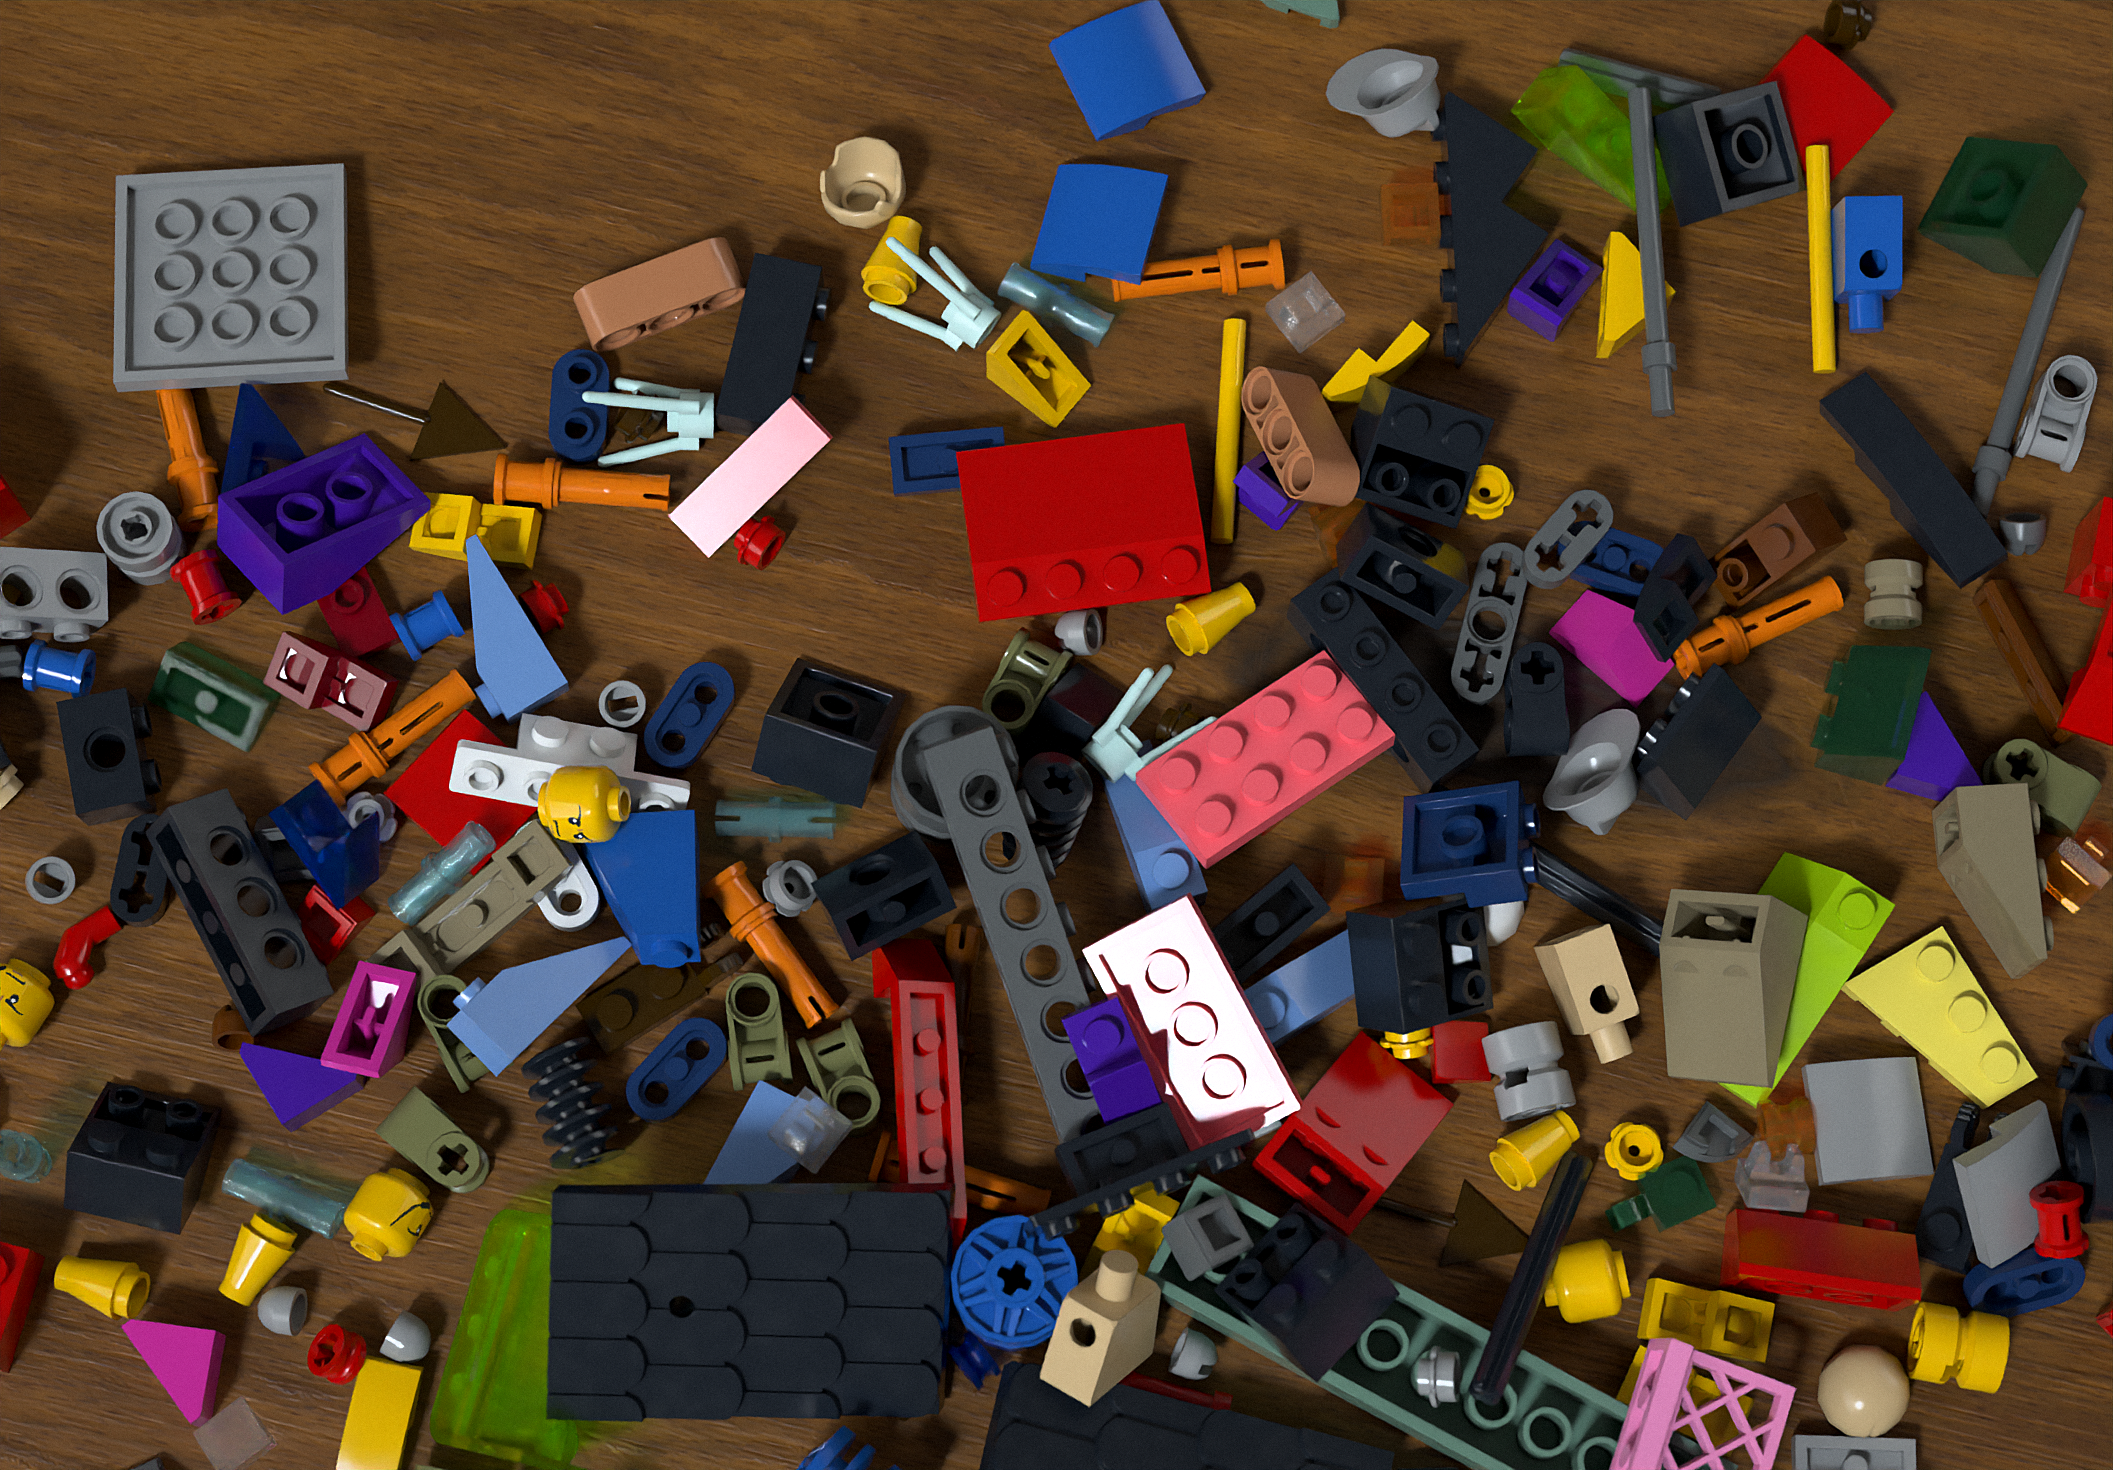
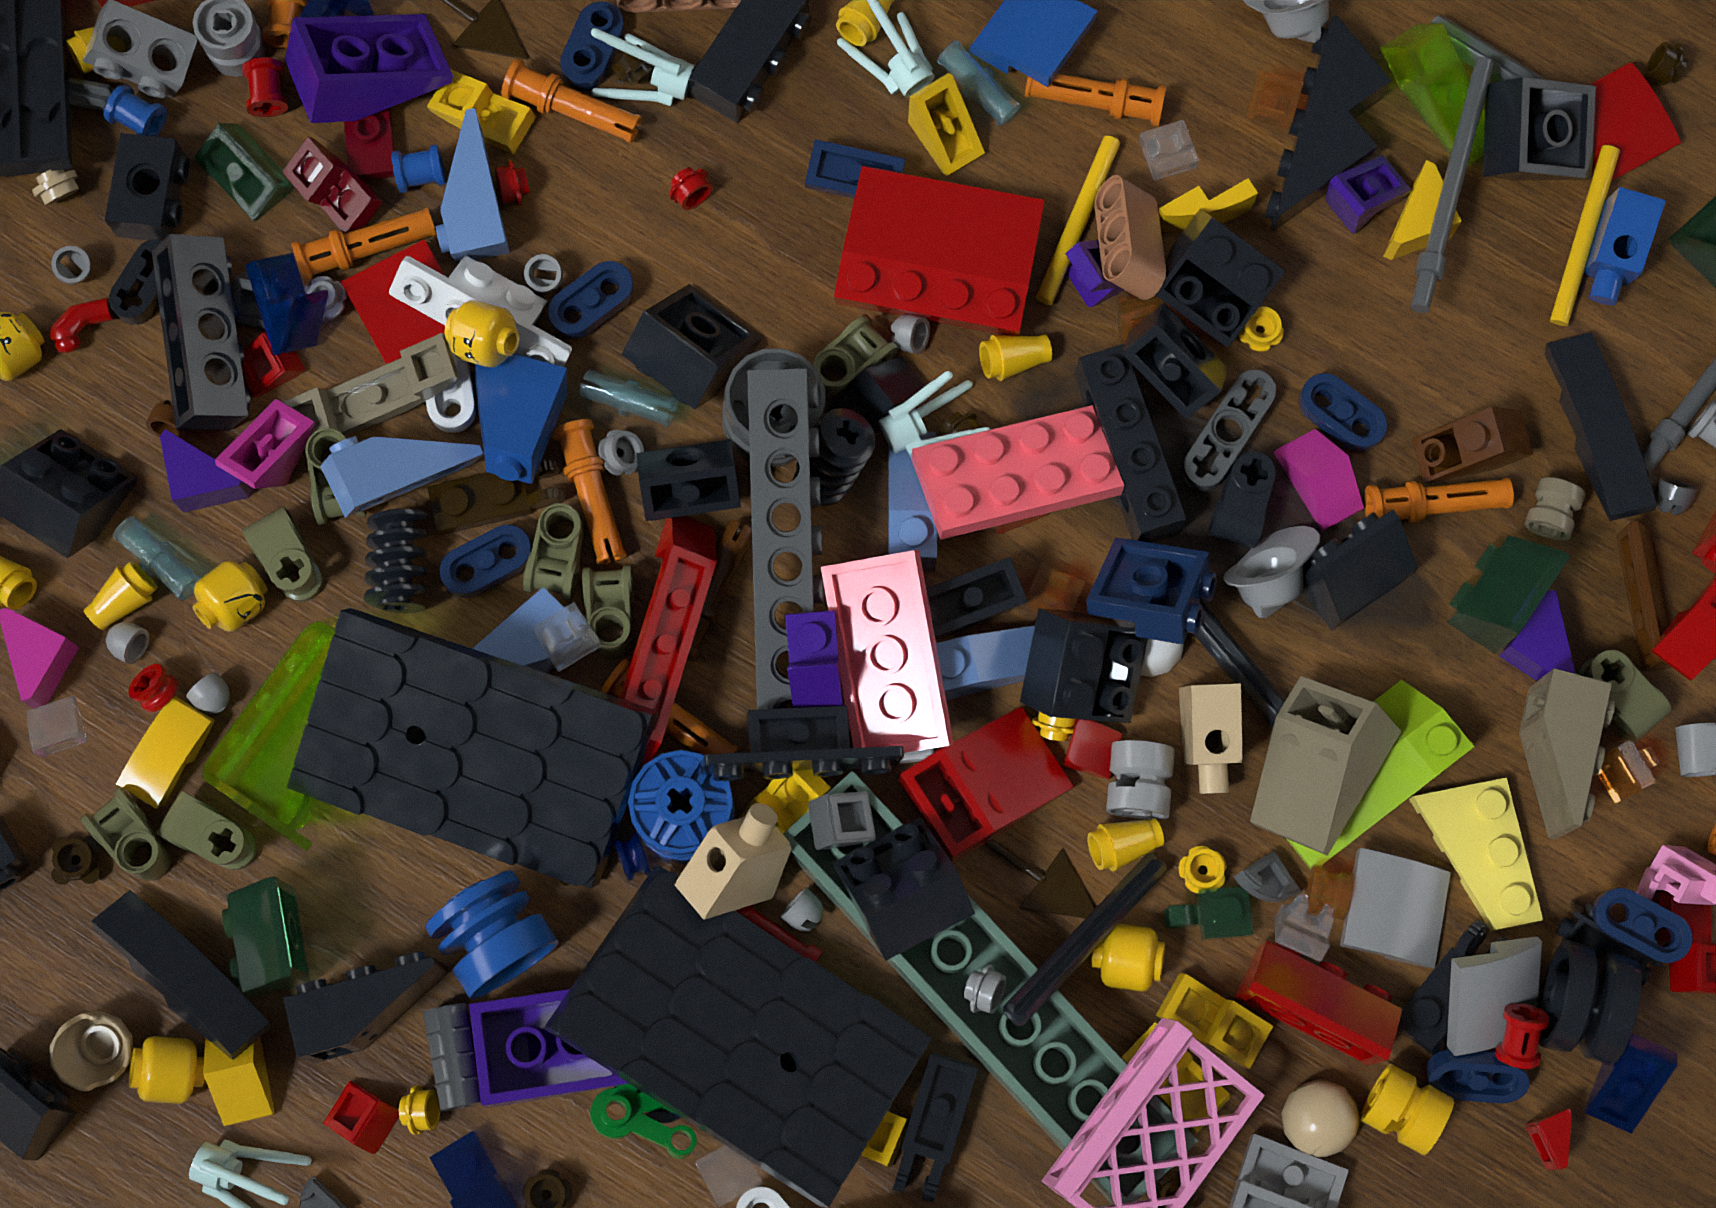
camera: 20 degrees right, 0 degrees up
clear light blue pin [387,821,496,926] -> none
tile [668,396,833,558] -> none
dark grey beam [1521,489,1613,589] -> none
black slope [1633,533,1717,663] -> none

